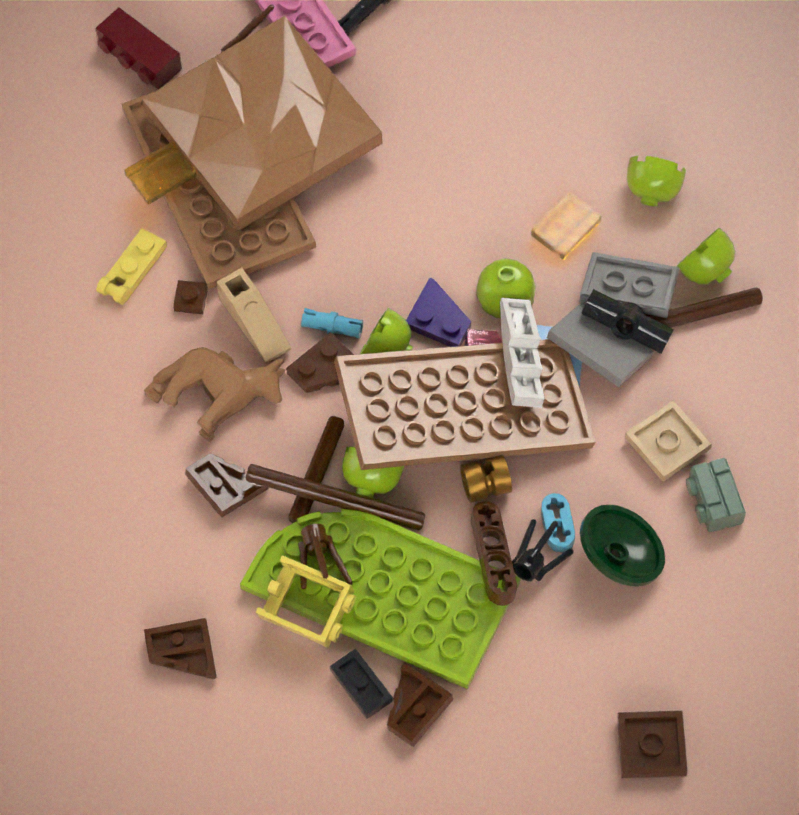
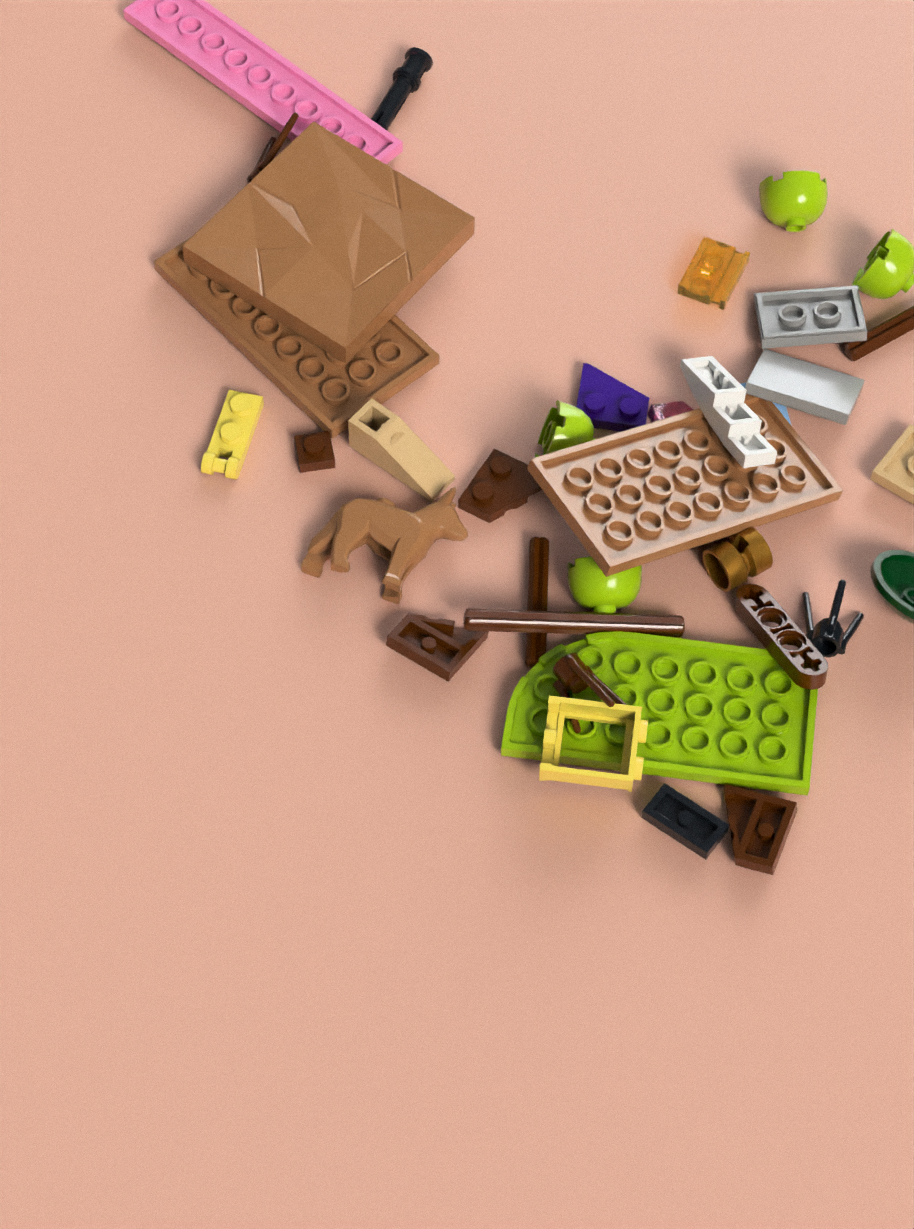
camera: 20 degrees left, 5 degrees down
dark red brick [95,7,182,89] -> none
clear yellow plate [124,141,197,205] -> none
reddish brown wing [144,618,217,679] -> none
medium azure pin [301,308,363,339] -> none
lime cylinder [476,258,536,319] -> none
medium azure beam [541,493,575,553] -> none
black piece [581,289,674,354] -> none

